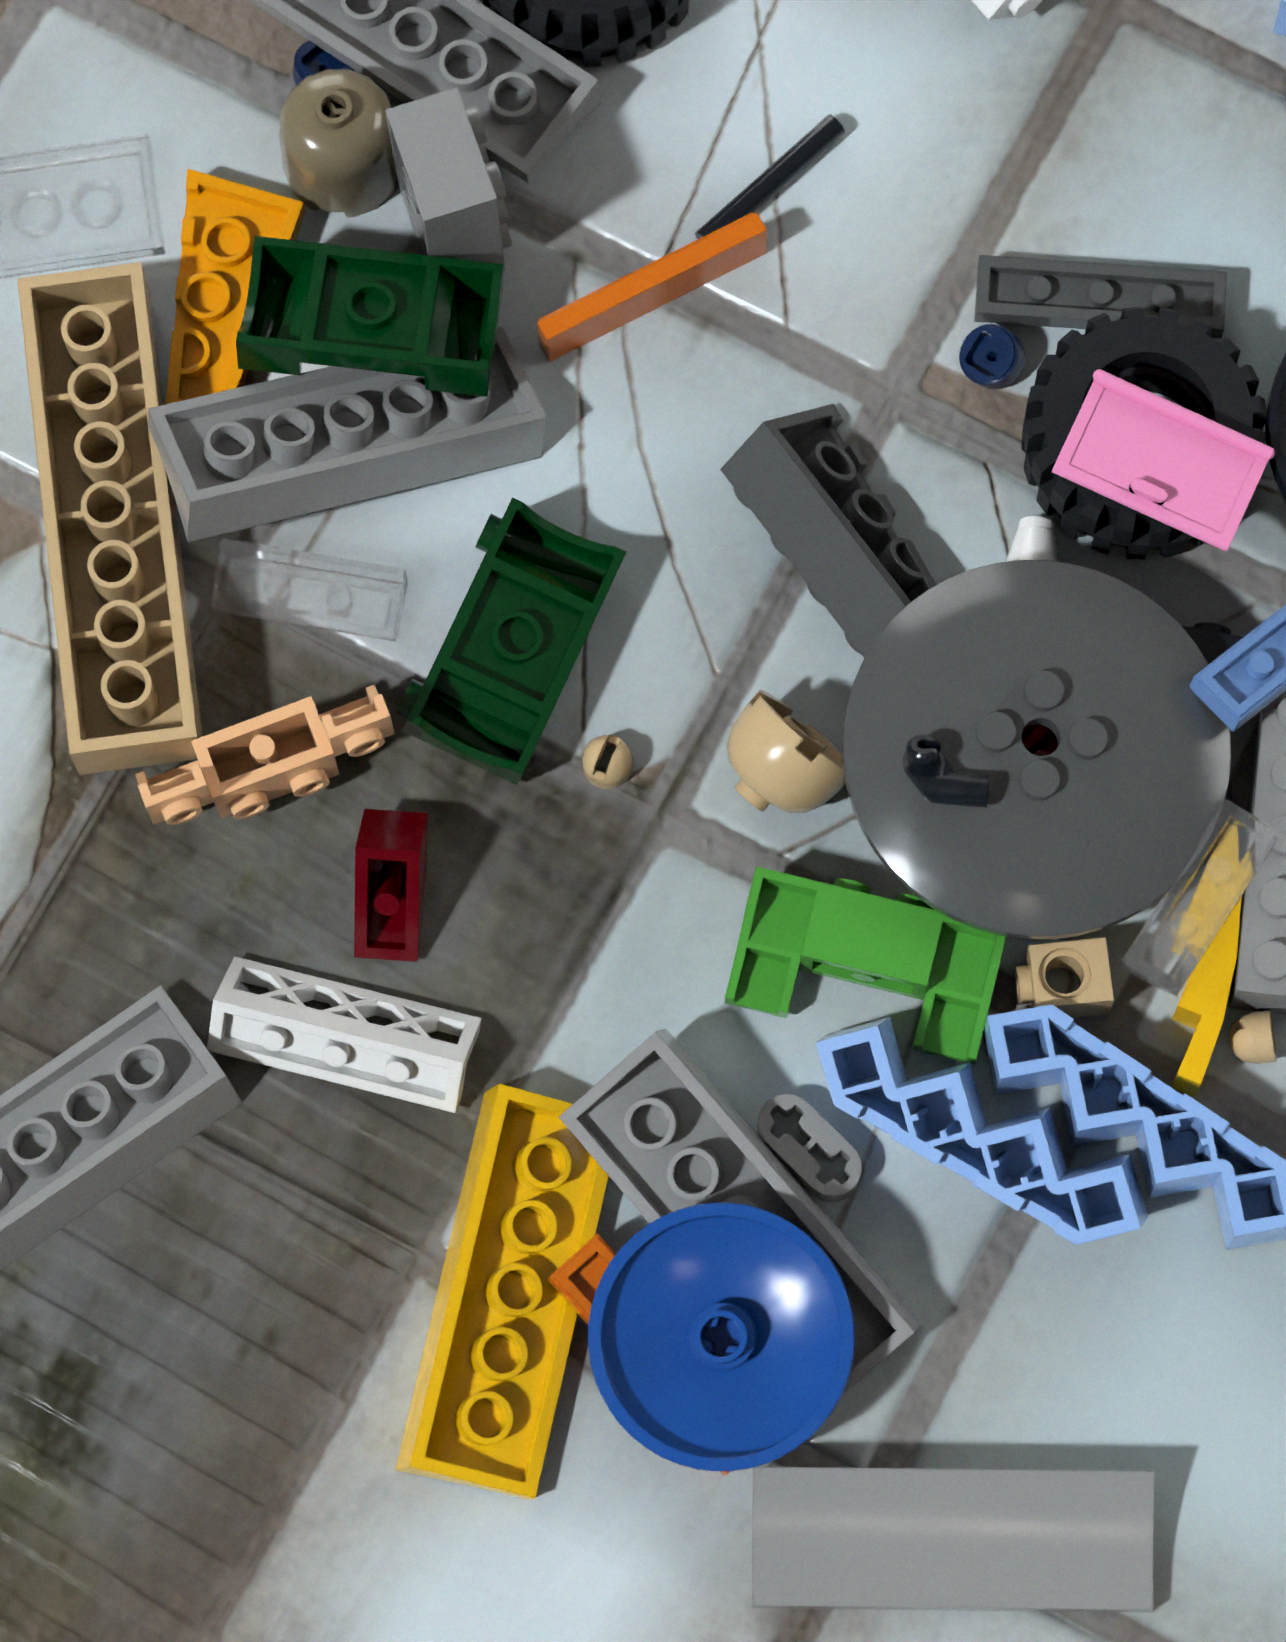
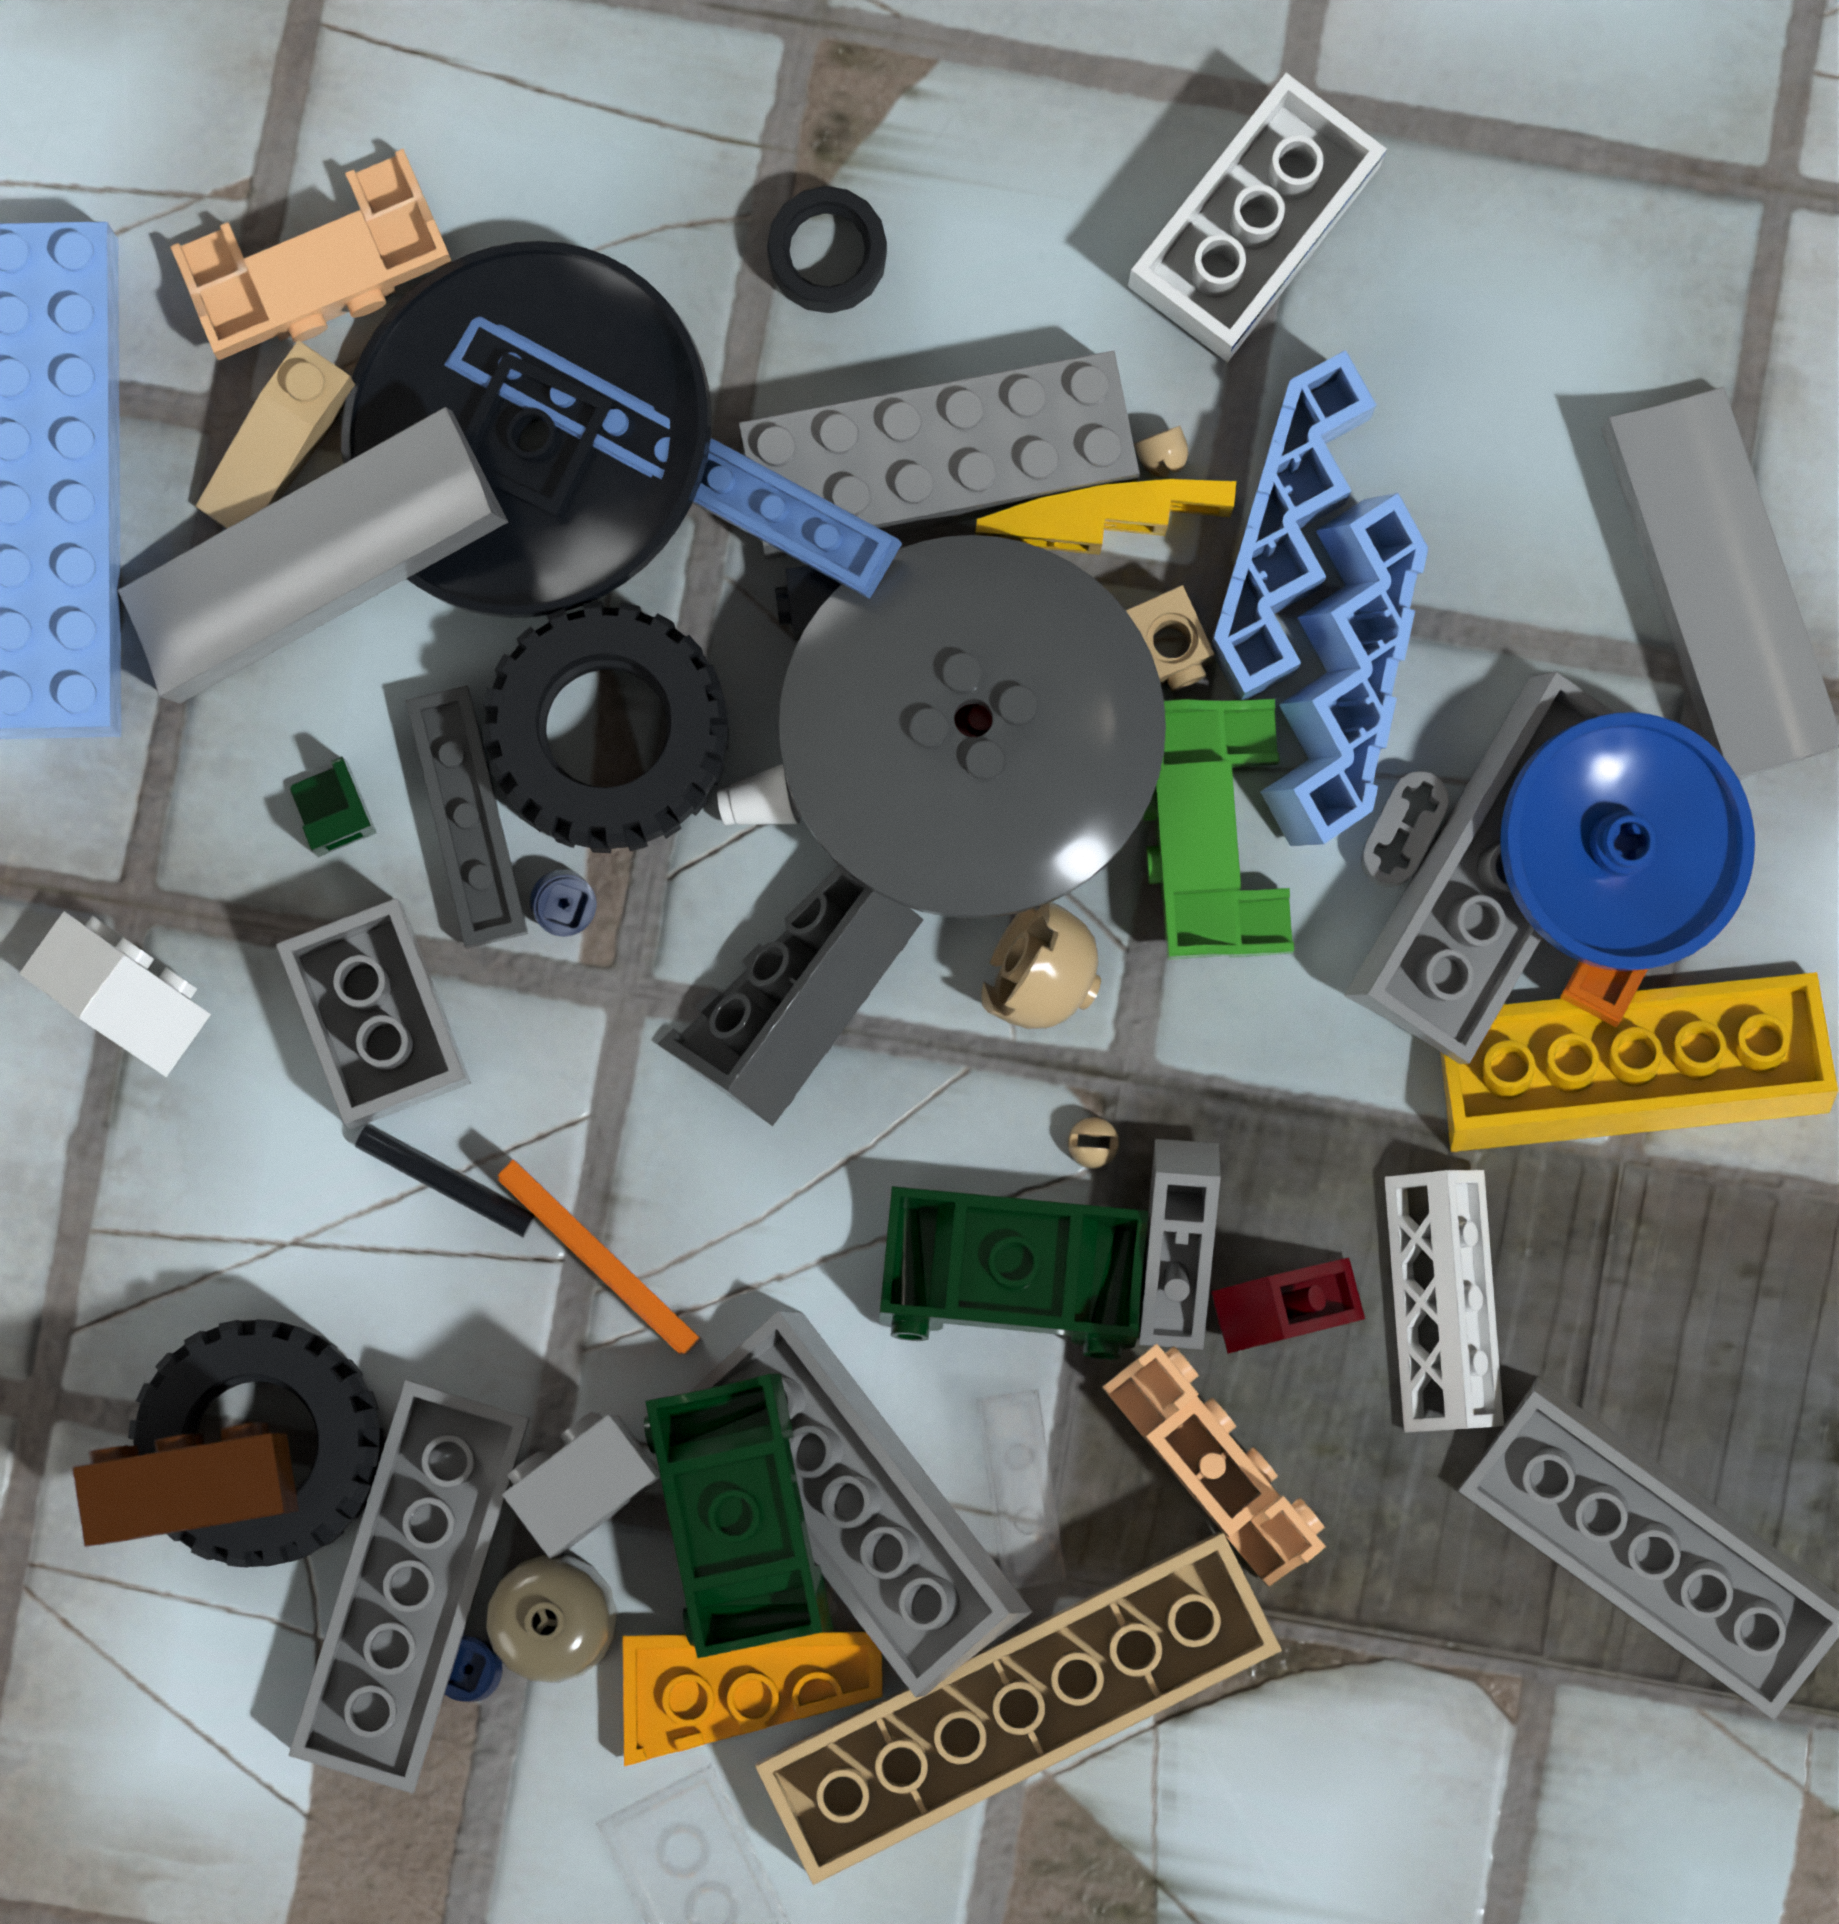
camera: 115 degrees left, 10 degrees up
black arm [902,734,989,808] -> none
bright pink door [1051,369,1275,552] -> none
clear slope [1121,799,1282,997] -> none
none -> light grey brick [276,898,471,1129]
none -> dark green panel [290,756,377,857]
none -> light grey slope [1139,1139,1221,1350]

